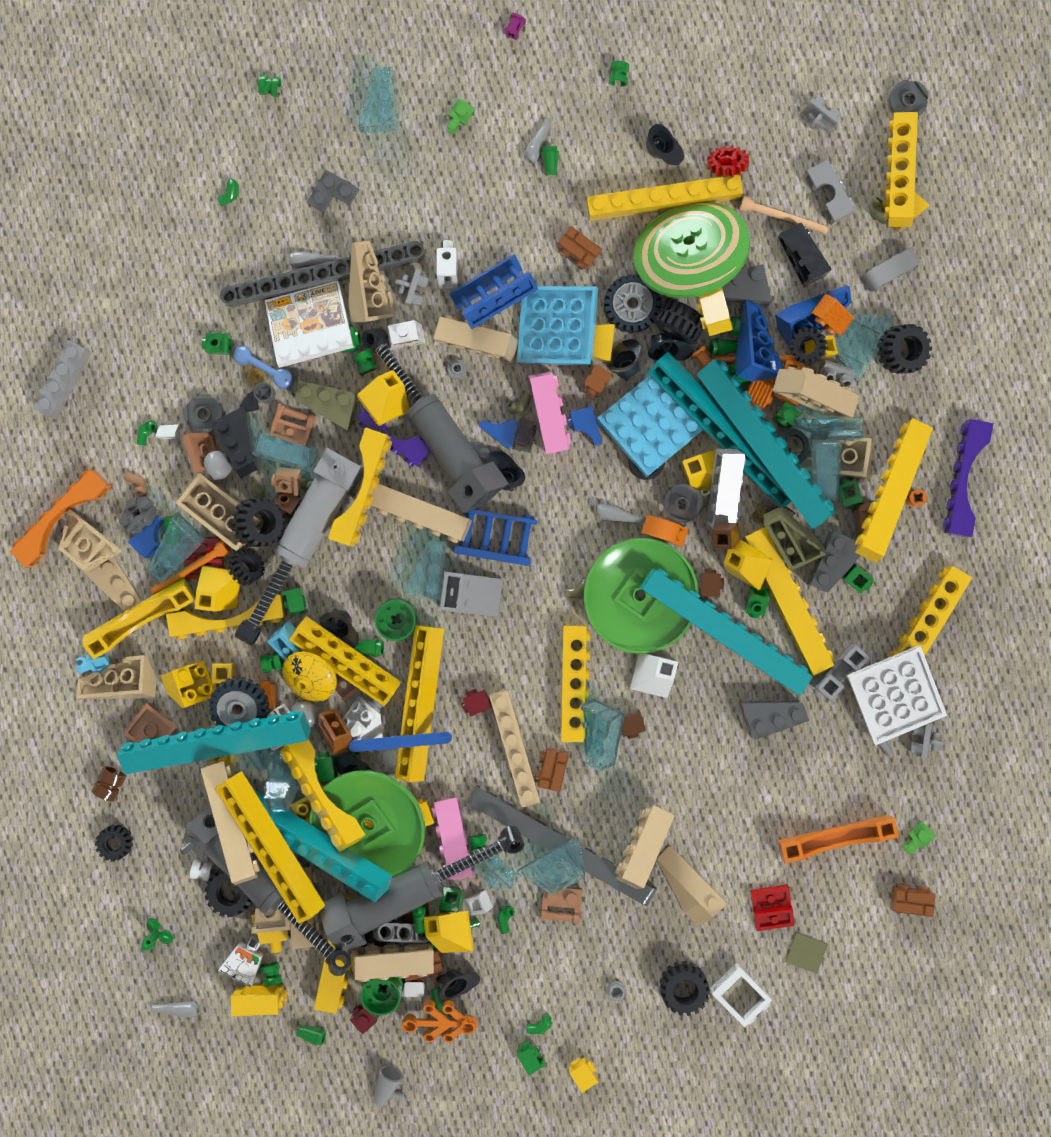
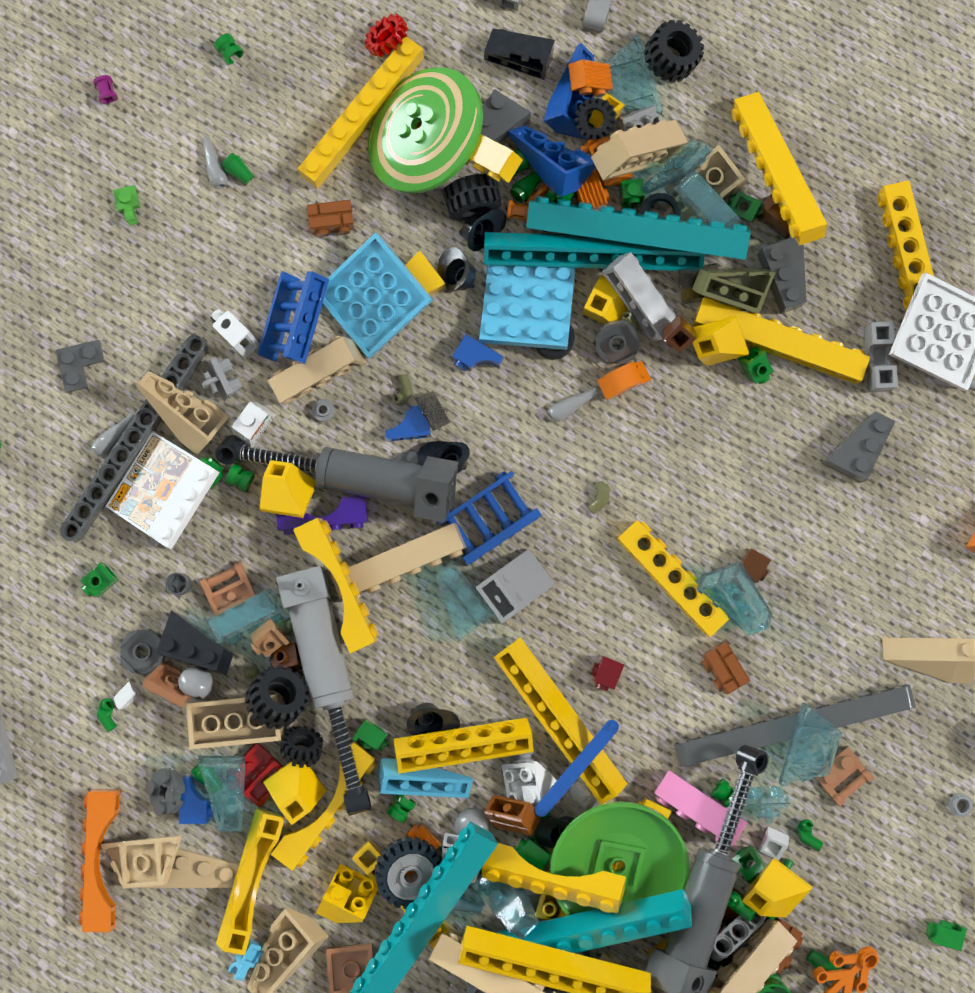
camera: 50 degrees left, 5 degrees down
medium nougat arm [124,472,148,497] -> none
orange piece [150,540,231,595] -> none
medium blue piece [233,346,294,390] -> none
black tile [240,391,260,412] -> none
clear yellow plate [247,367,266,386] -> none
yellow dish [282,651,337,702] -> none
olive wedge [295,381,358,433] -> none
reddish brown brick [335,673,359,701] -> none
green cone [355,638,384,657] -> none
clear light blue wedge [358,67,399,134] -> none
green wheel [375,598,417,641] -> none
white slope [404,982,425,997] -> none
black piece [436,969,480,1001] -> none
tan brick [489,689,540,808] -> none
green arm [527,1015,552,1034] -> none
bright pink wedge [528,370,571,454] -> none
dark orange brick [583,365,612,399] -> none
bright green dish [584,538,699,654] -> none
wheel [604,274,661,333] -> none
tan brick [615,805,675,889] -> none
white slope [630,653,678,698] -> none
teal brick [639,568,813,696] -> none
black piece [646,124,684,166] -> none
reddish brown brick [699,569,724,597] -> none
light nougat piece [739,195,828,233] -> none
green brick [842,562,874,594] -> none
orange bush [906,489,927,507] -> none
dark purple arch [943,419,994,538] -> none

